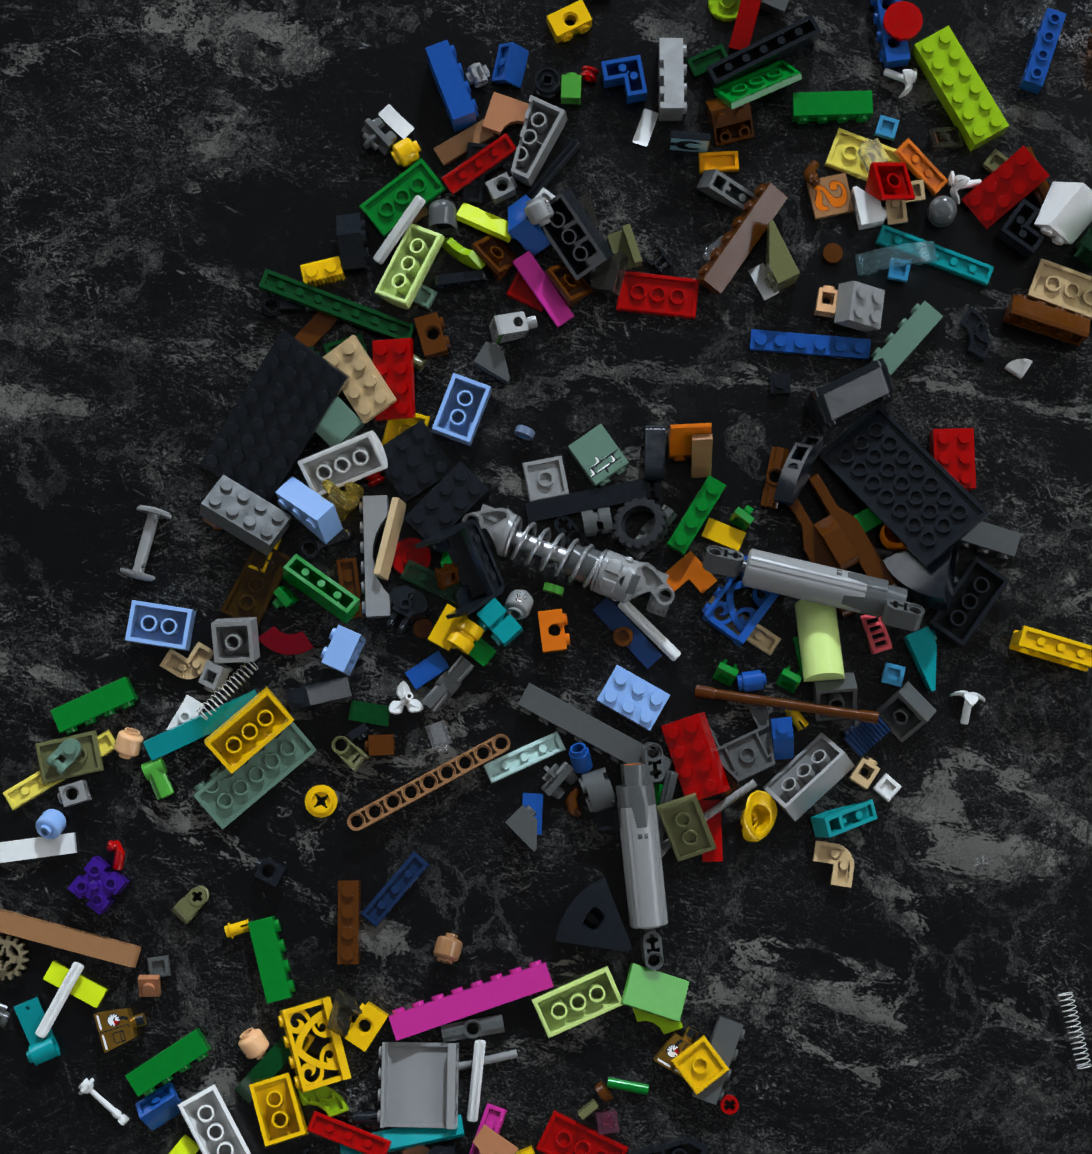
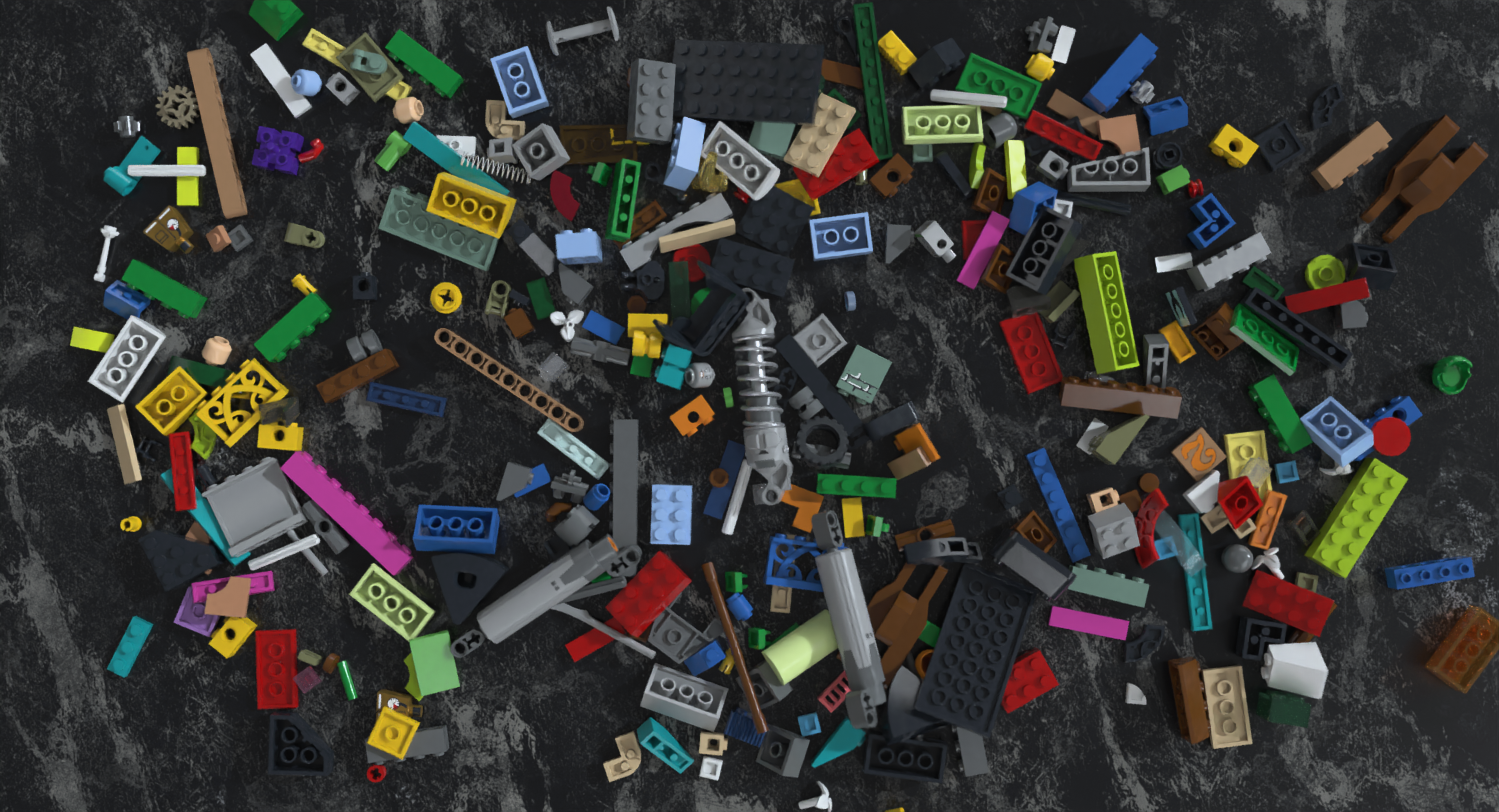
camera: 60 degrees right, 5 degrees up
medium nougat head [433,933,463,965] -> none
reddish brown tile [434,563,459,590] -> none
light grey head [524,195,554,227] -> none
olive tile [657,793,716,862] -> none
yellow hat [740,790,777,842] -> none
reddish brown arm [803,160,820,187] -> none
none -> dark grey wheel [346,329,383,363]
none -> blue brick [413,505,500,554]
none -> dark grey slope [558,262,594,306]
none -> reddish brown slope [1010,510,1057,553]
none -> dark pink tile [1048,605,1129,640]
none -> lime brick [1074,251,1139,374]
none -> reddish brown tile [1119,489,1142,512]
none -> red tile [1134,488,1169,569]
none -> light blue brick [1300,396,1374,468]

